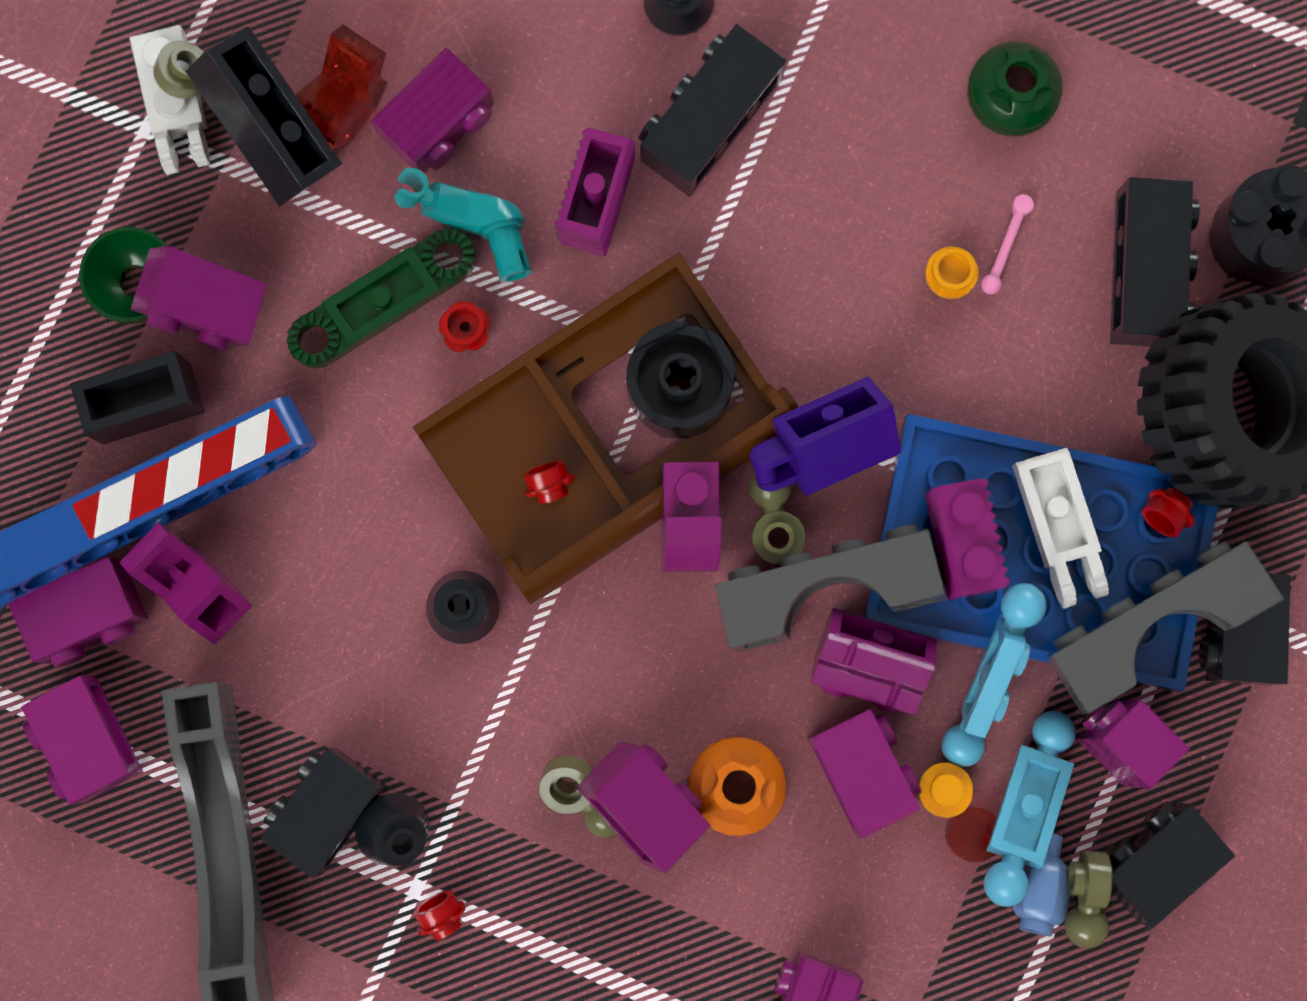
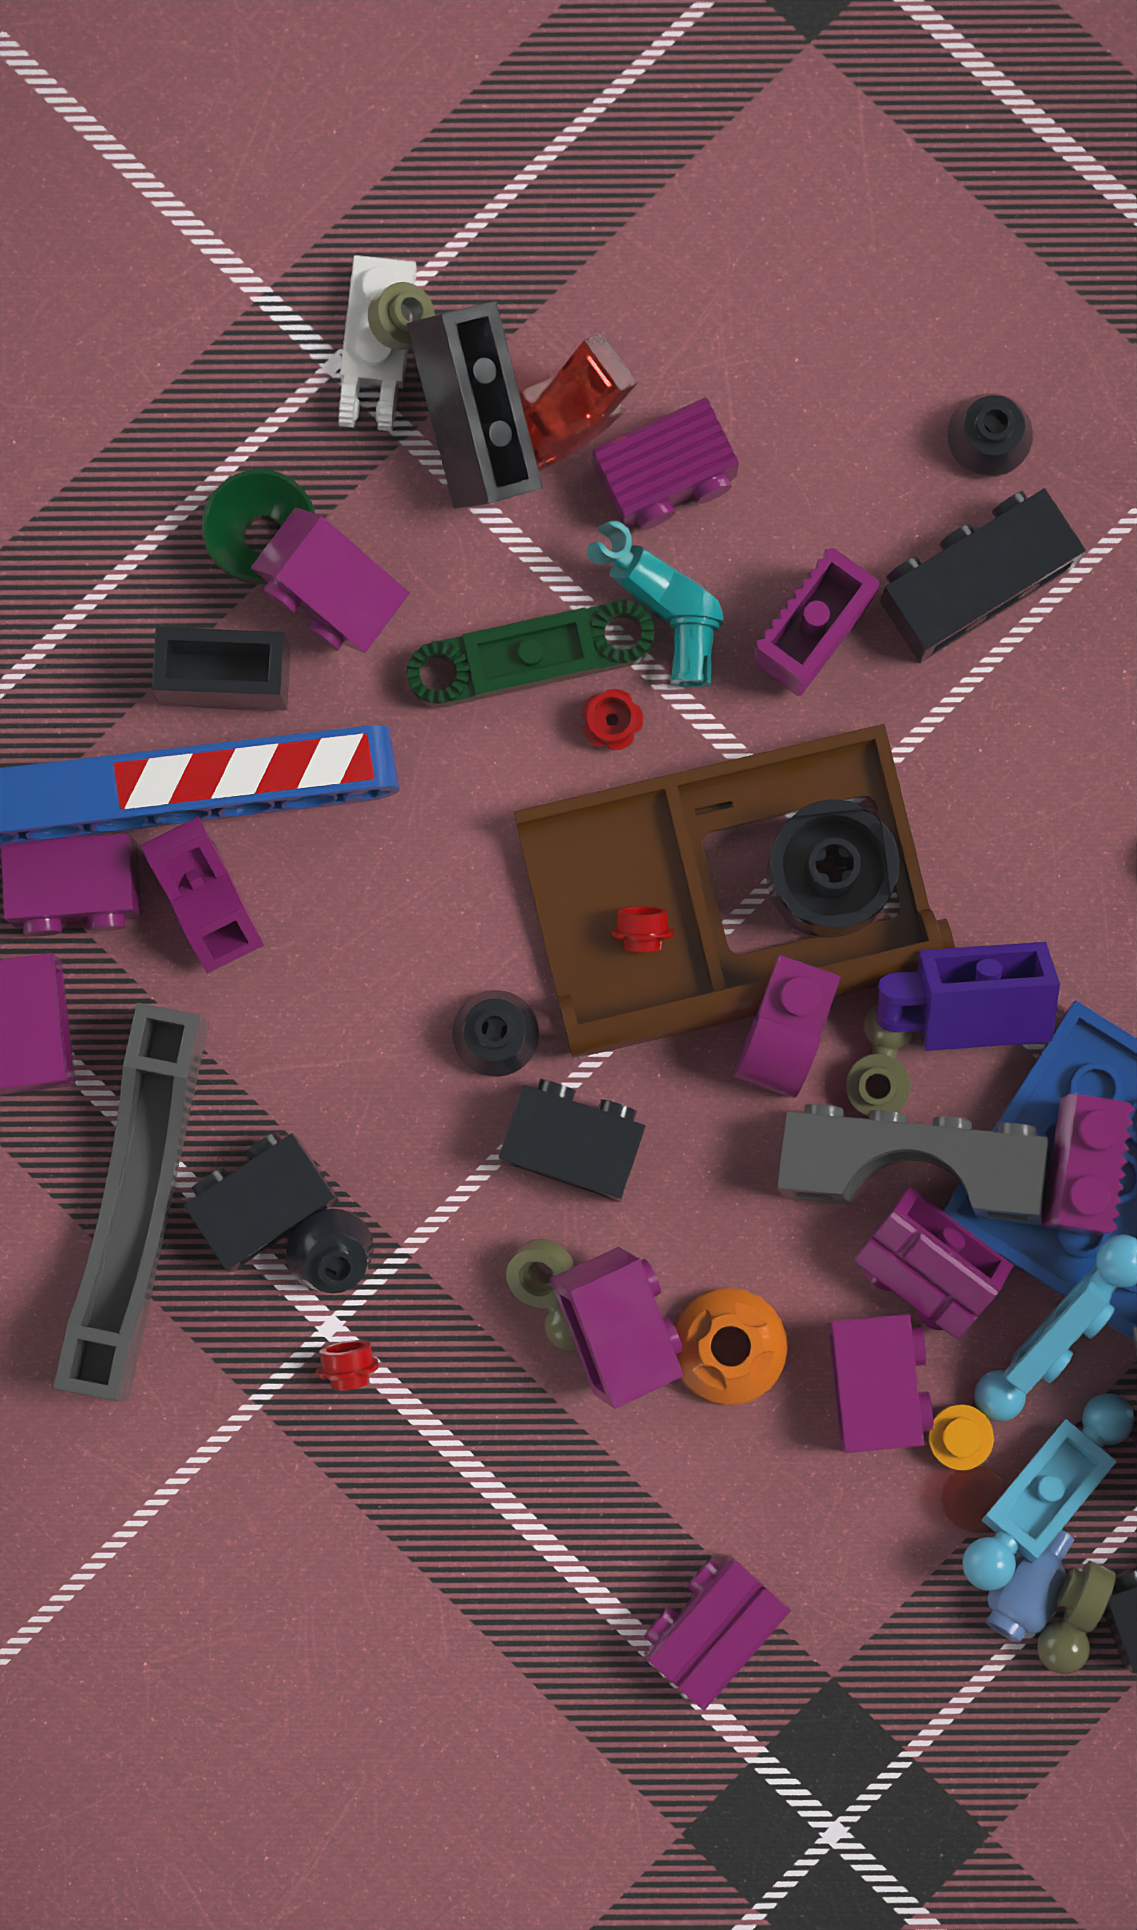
camera: 25 degrees right, 0 degrees up
none -> black piece [498,1079,646,1202]

